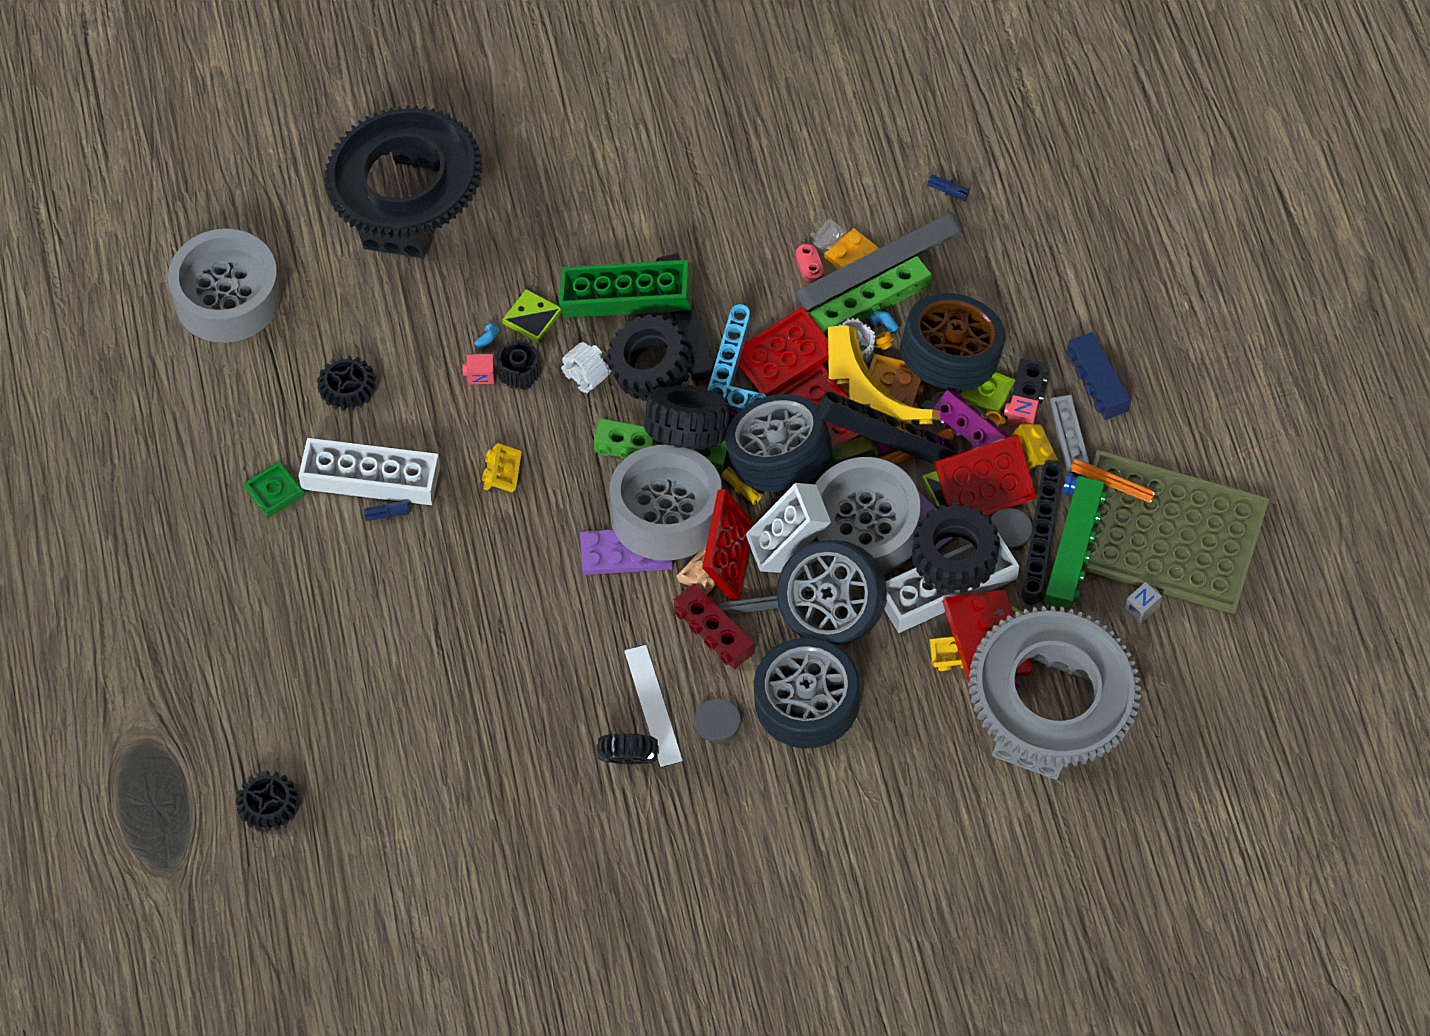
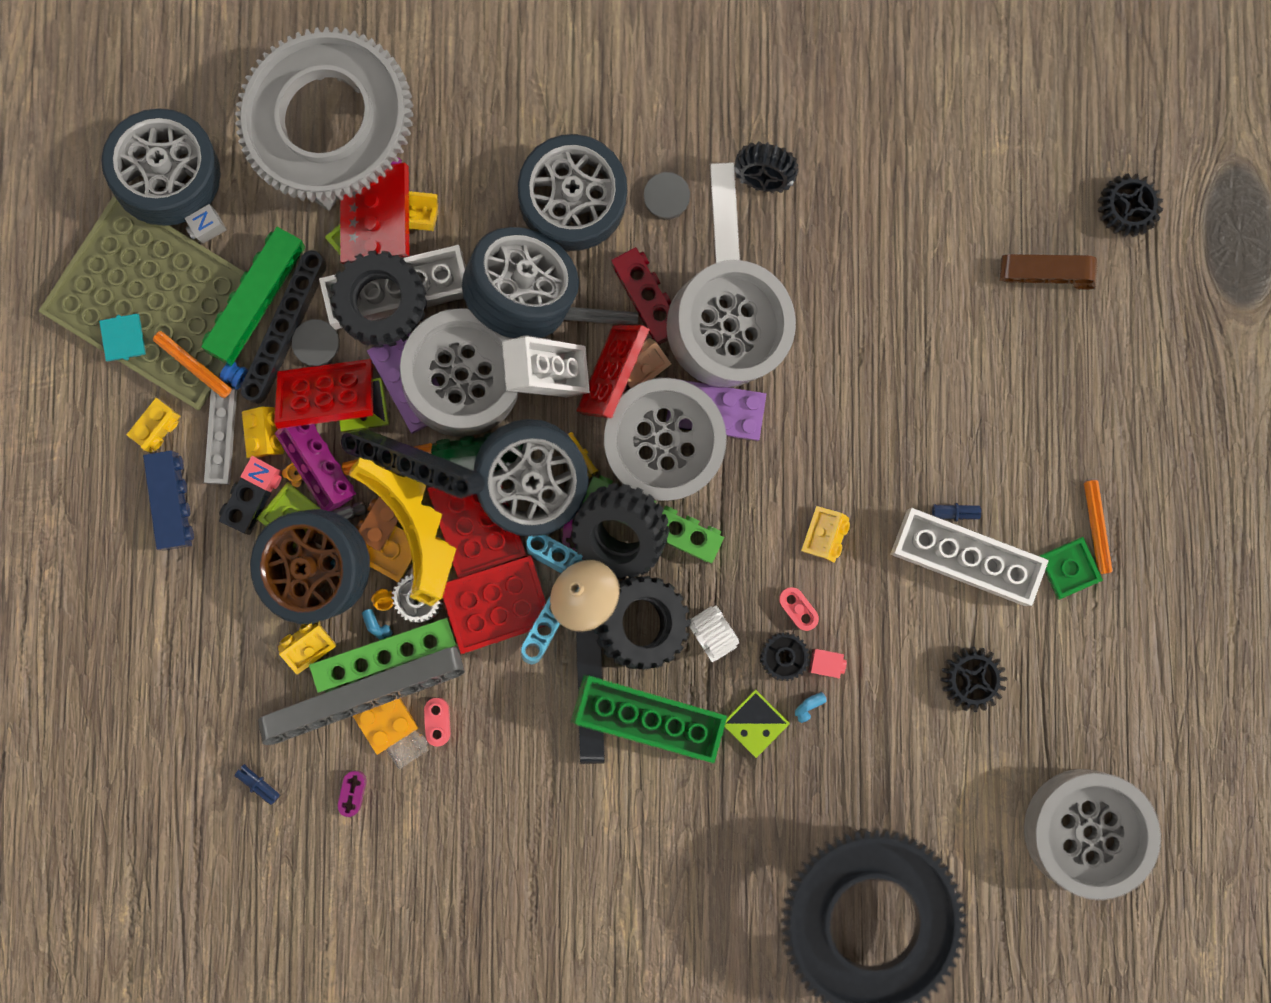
camera: 165 degrees left, 25 degrees up
none -> teal piece [99,313,146,362]
none -> wheel [101,108,221,226]
none -> yellow bracket [126,398,180,453]
none -> yellow bracket [278,622,336,675]
none -> magenta beam [338,770,367,817]
none -> tan dish [550,560,619,631]
none -> light grey wheel [667,260,796,387]
none -> coral plate [779,587,819,631]
none -> reddish brown beam [1000,254,1097,290]
none -> orange axle [1084,480,1112,574]

